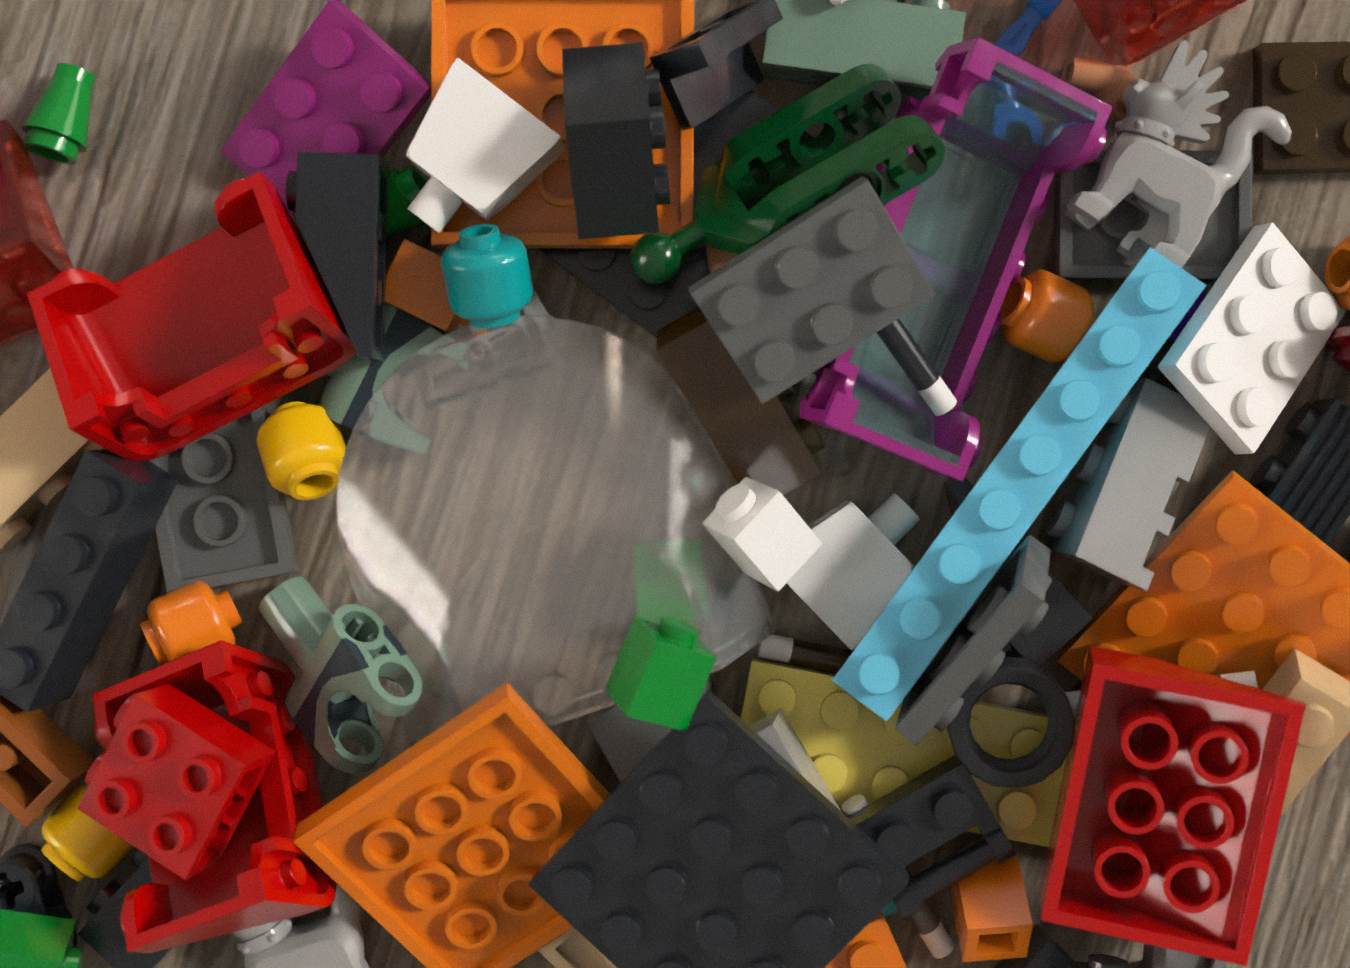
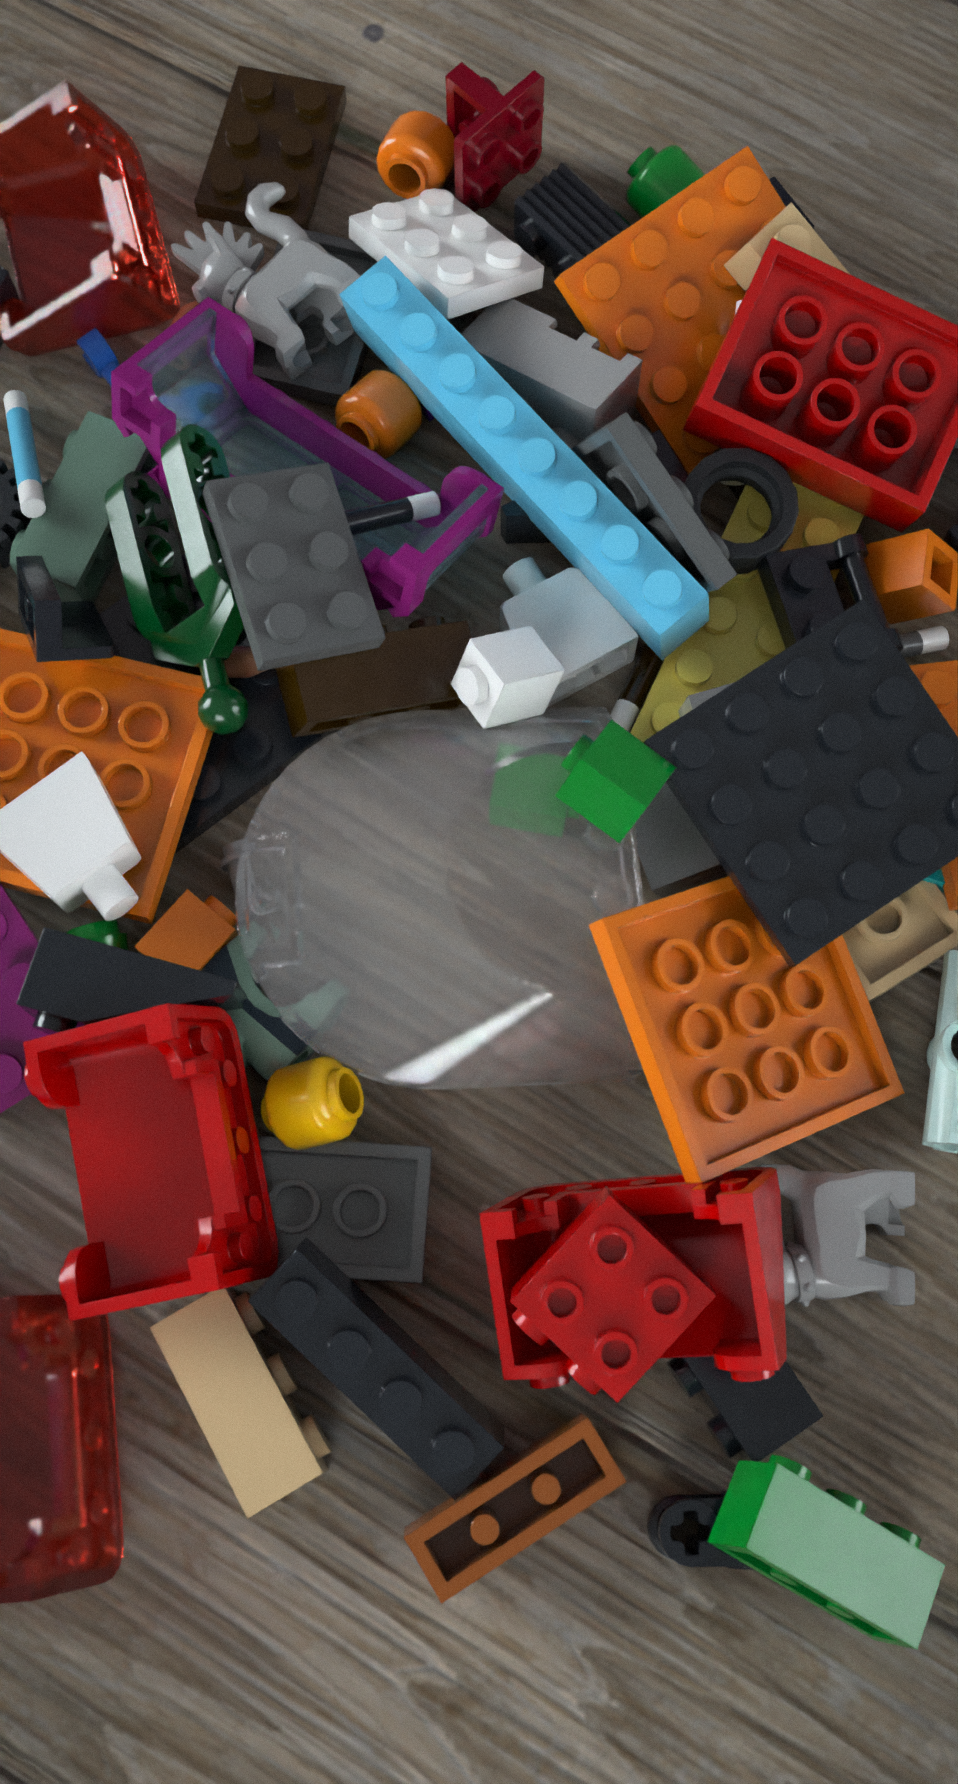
camera: 75 degrees left, 15 degrees down
yellow head [41,785,134,882] -> none
orange head [140,581,243,666] -> none
sand green connector [258,576,422,774] -> none
teal head [440,224,533,329] -> none
black brick [562,42,670,239] -> none

